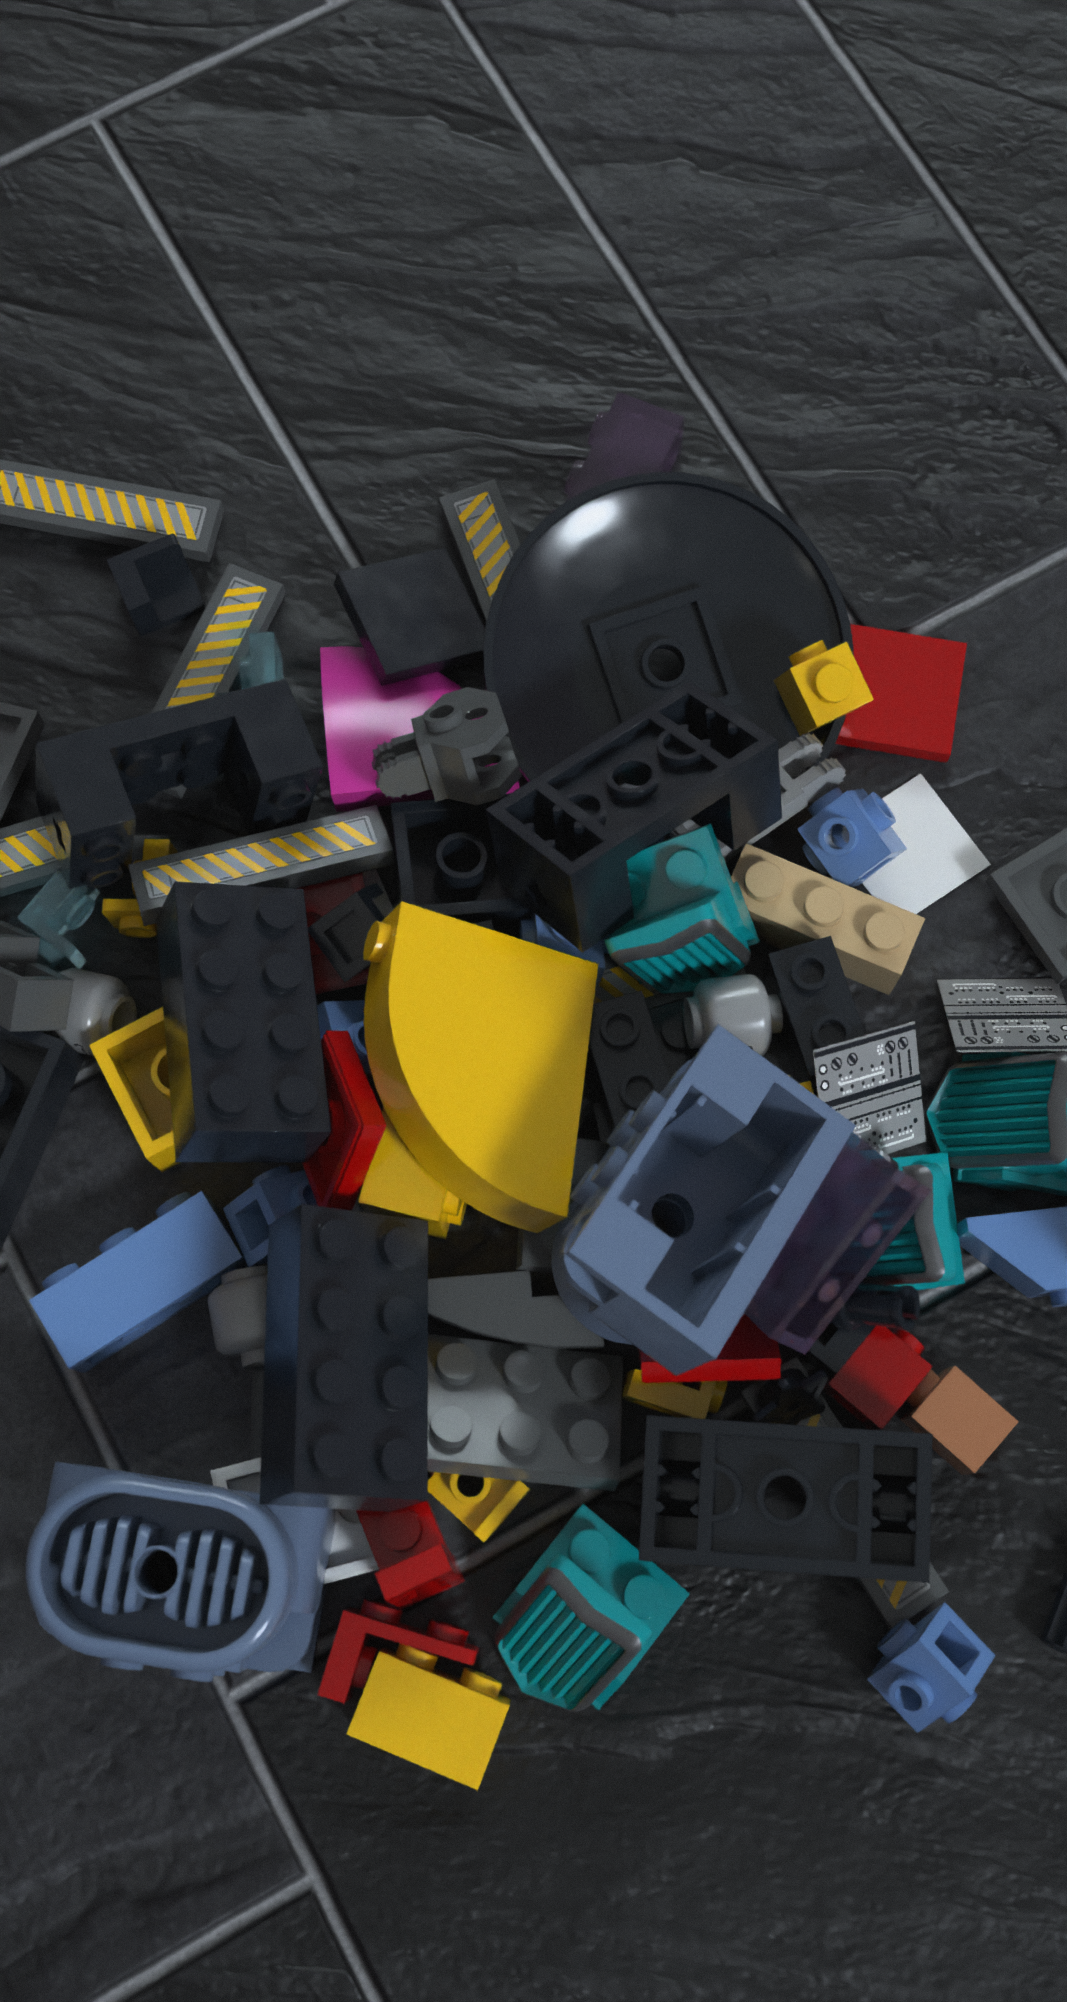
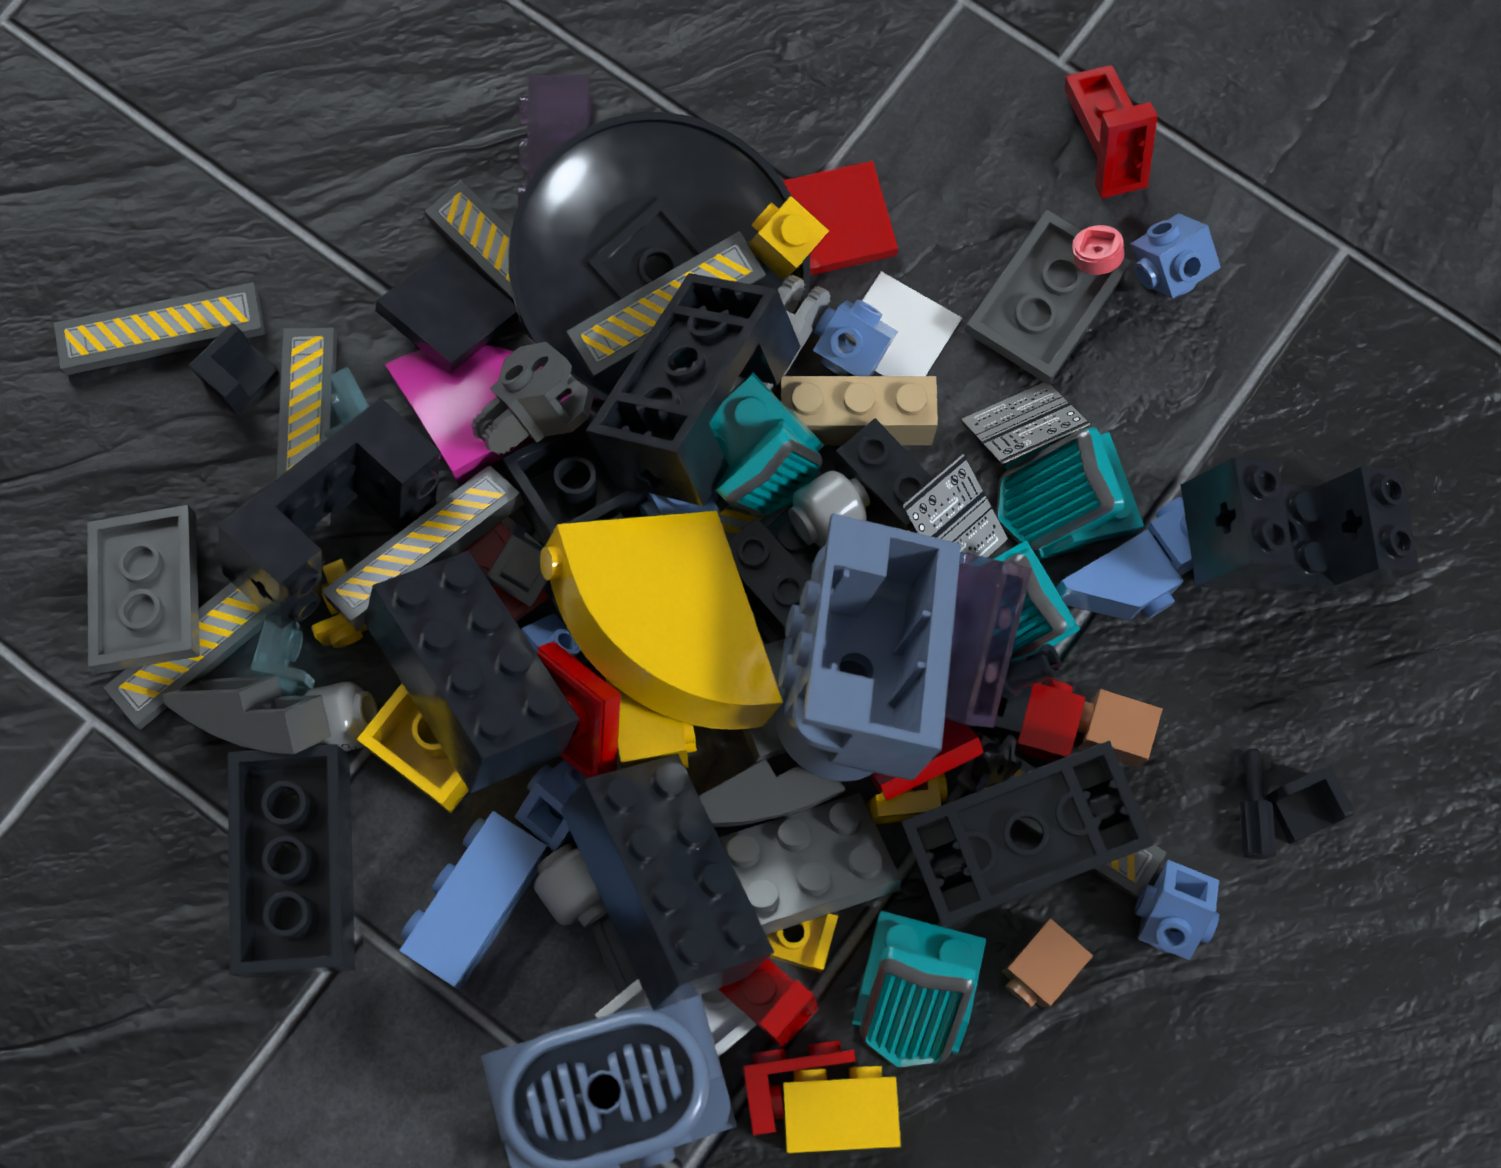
camera: 30 degrees left, 0 degrees up
none -> tile [564,231,766,379]
none -> nougat brick [1001,918,1093,1008]

